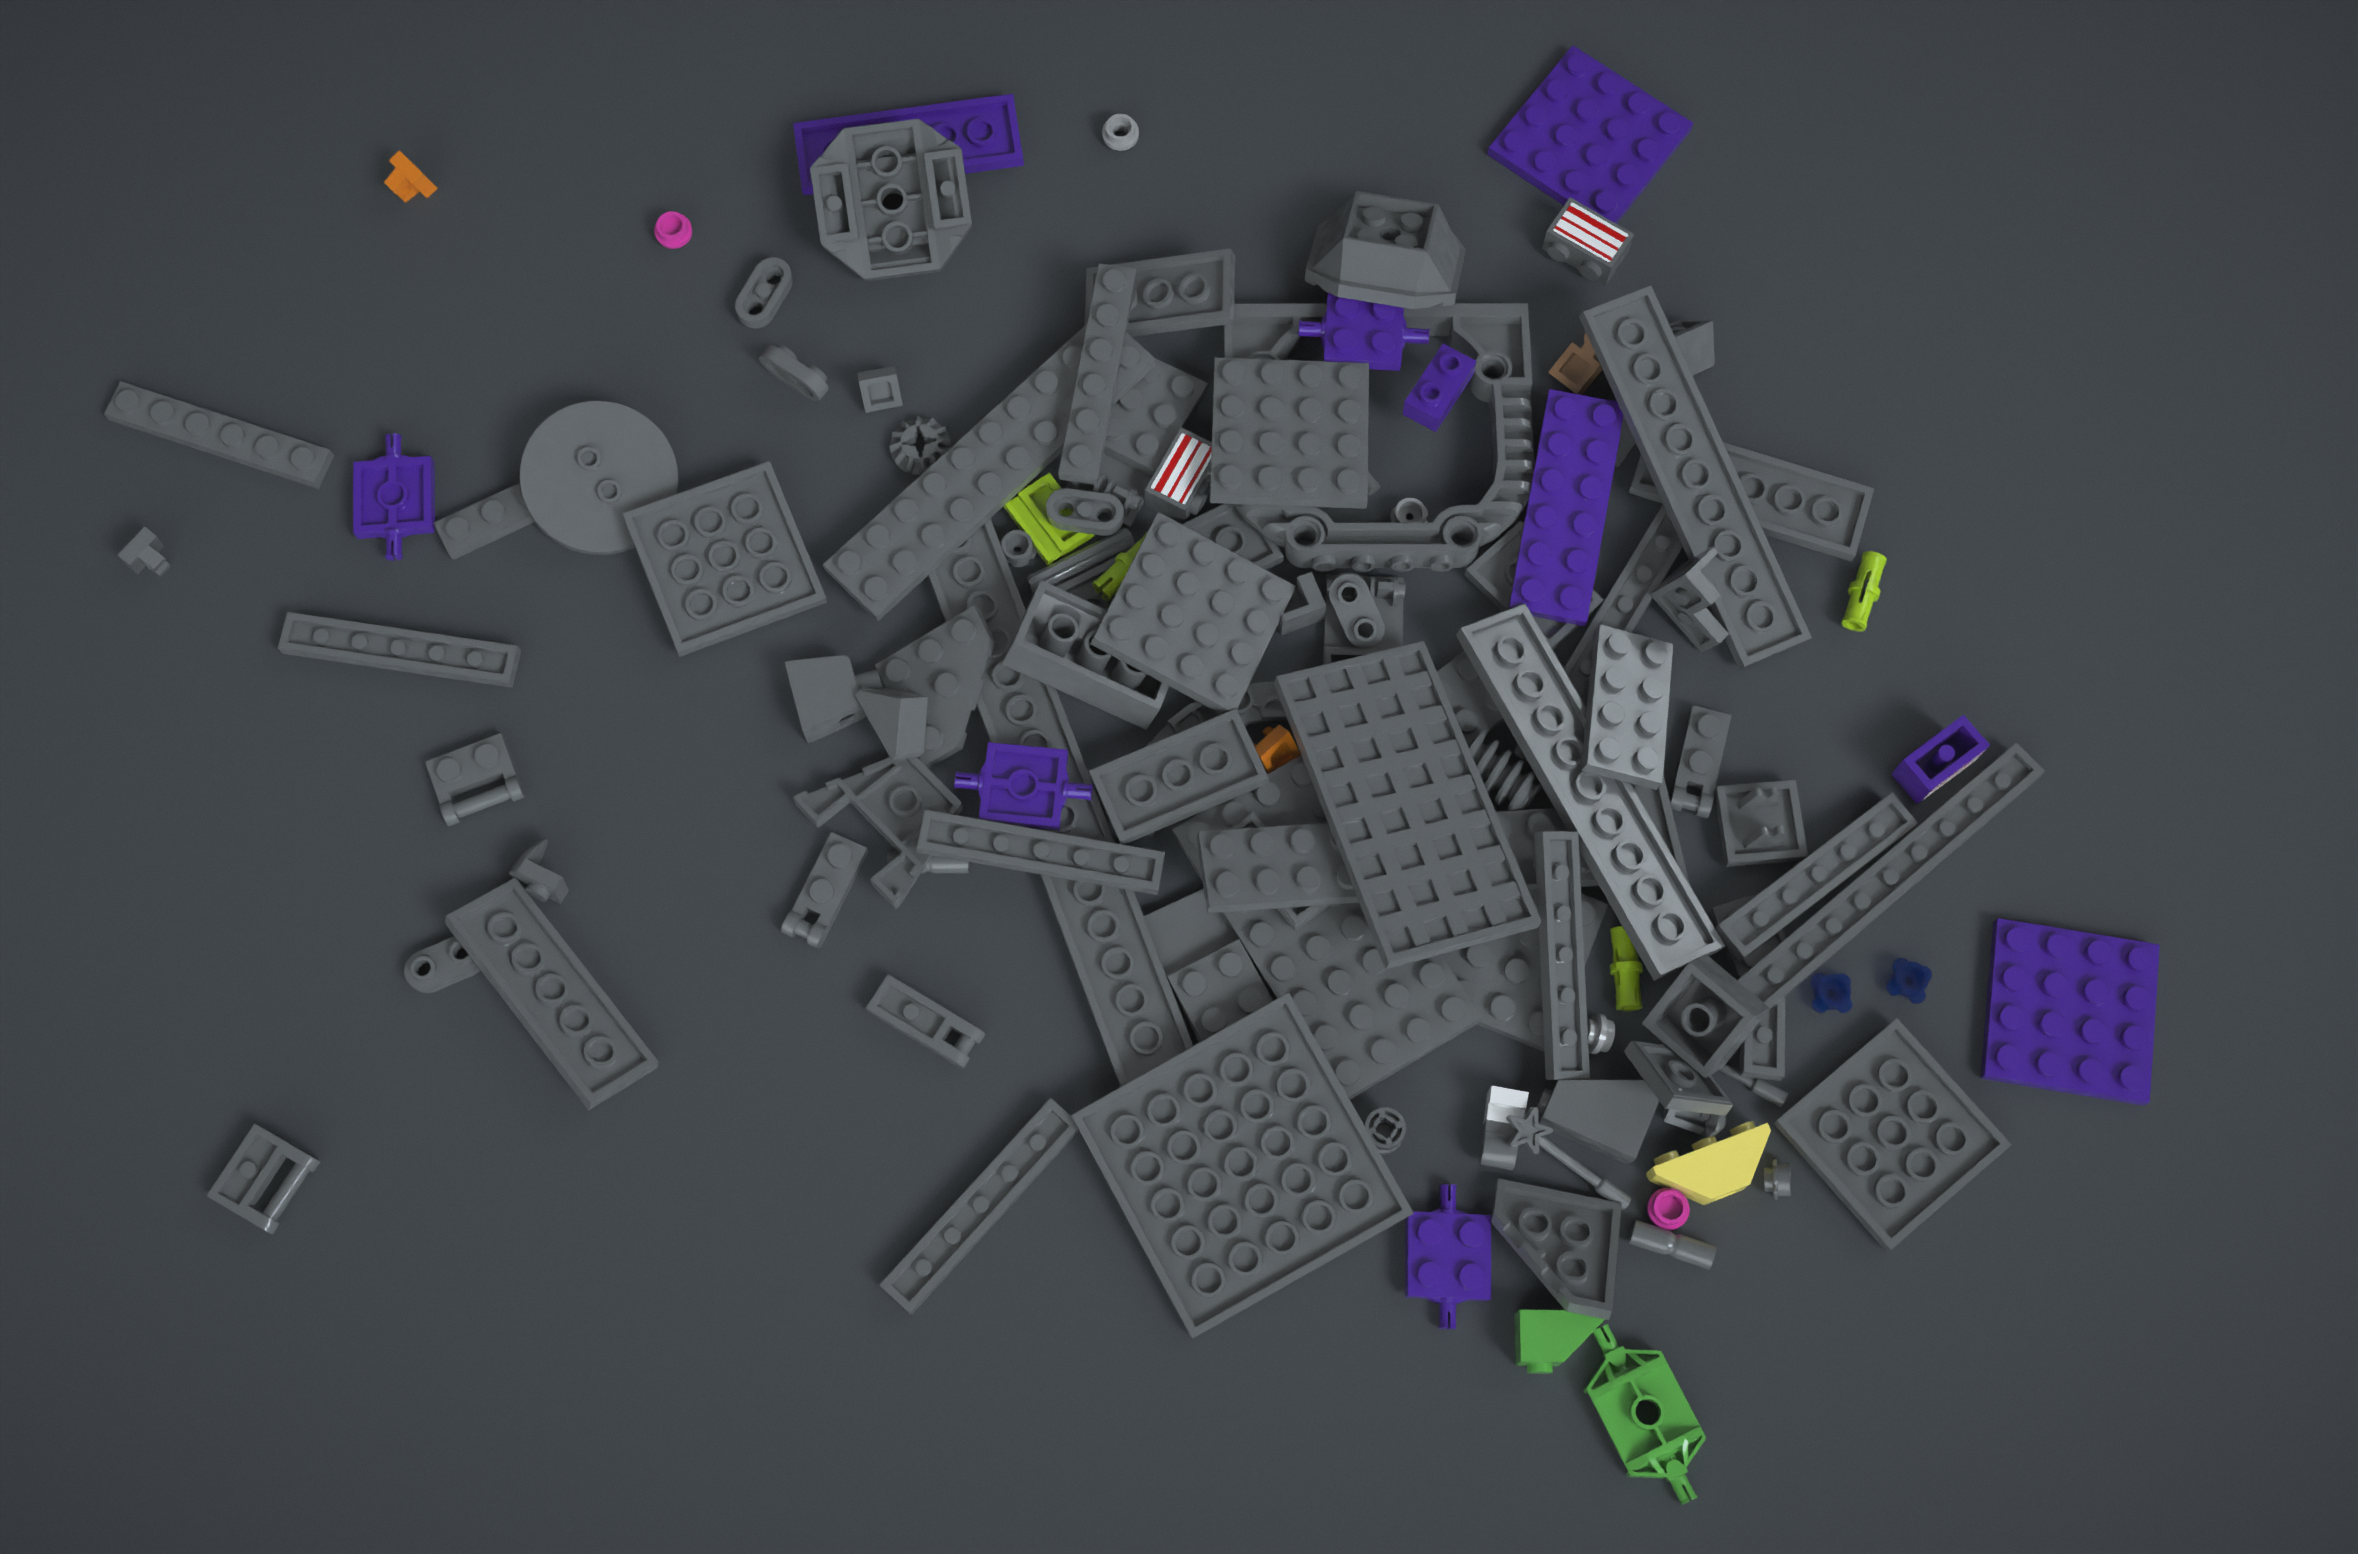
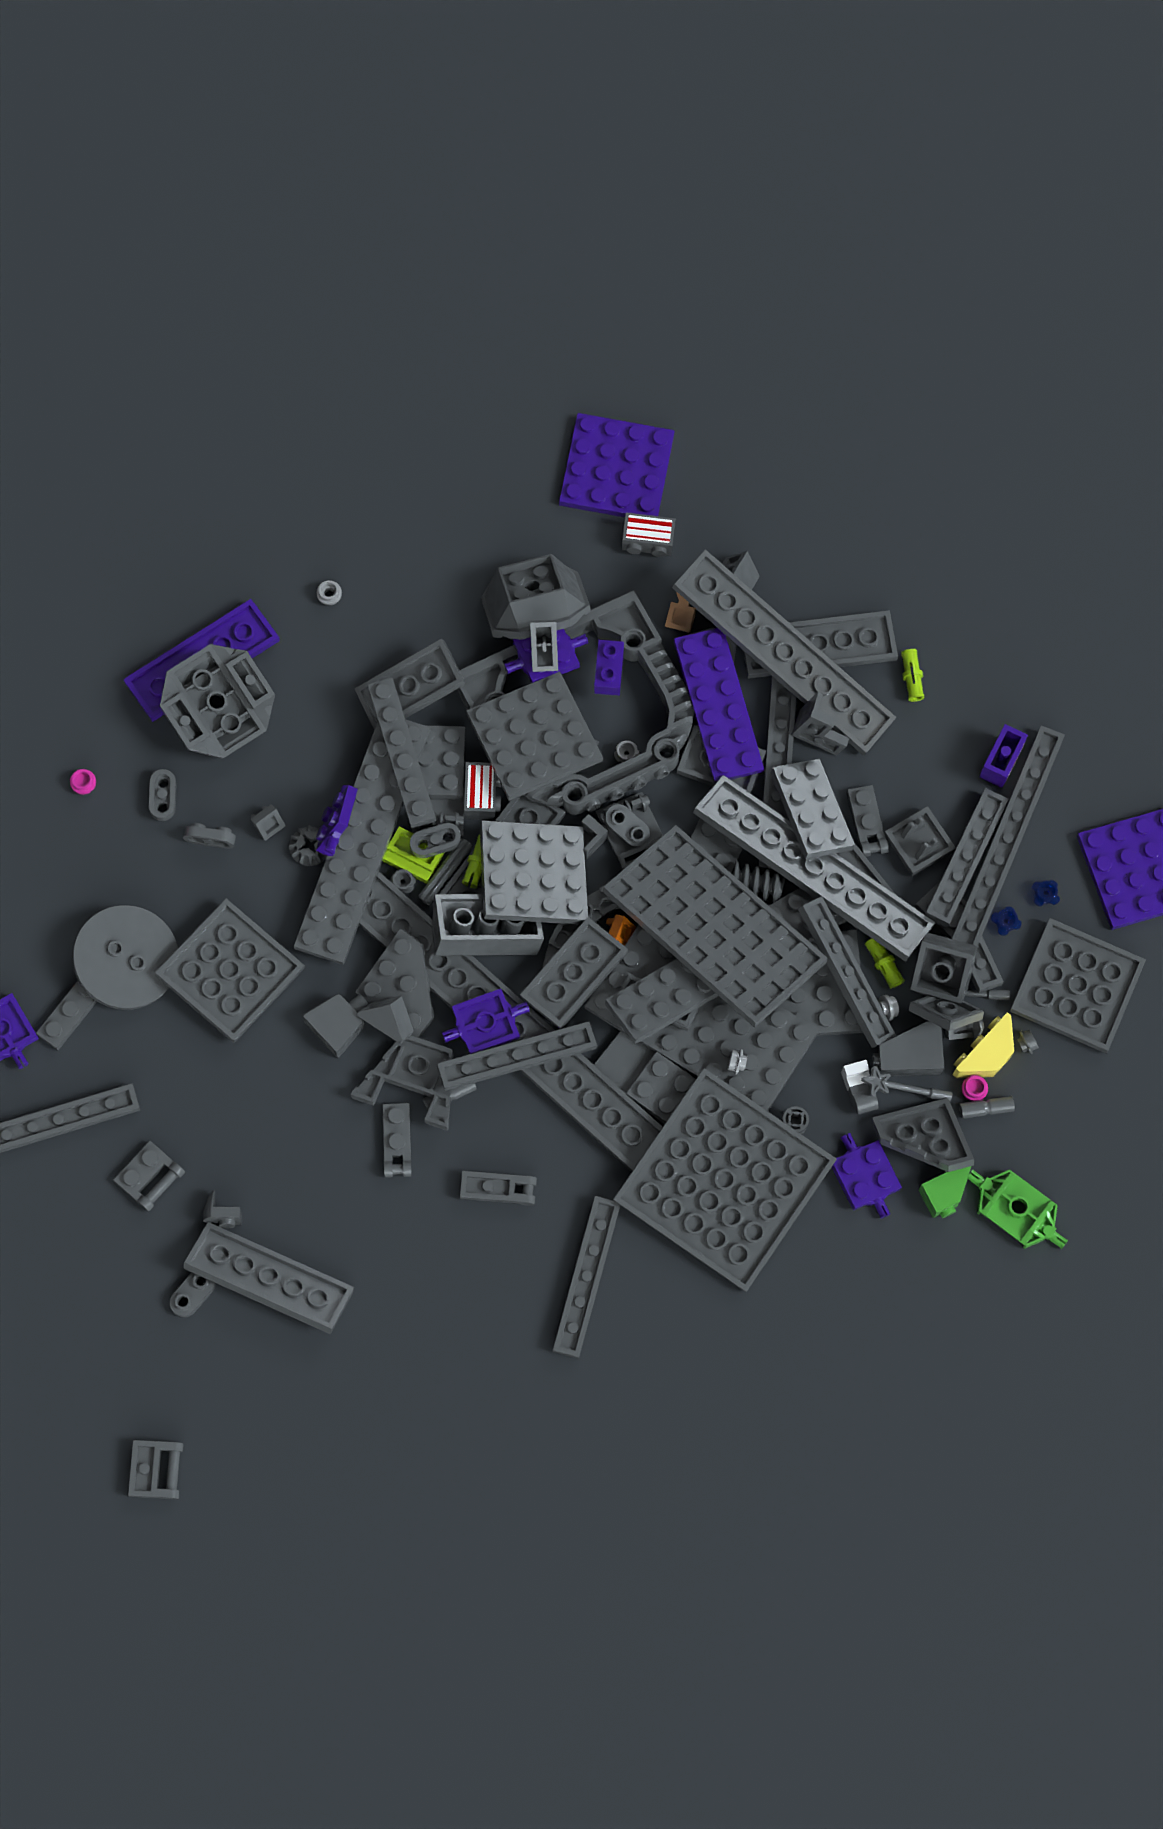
camera: 30 degrees left, 0 degrees up
none -> dark purple plate [316,785,358,856]
none -> dark grey slope [530,620,558,672]
none -> light grey plate [727,1049,747,1075]

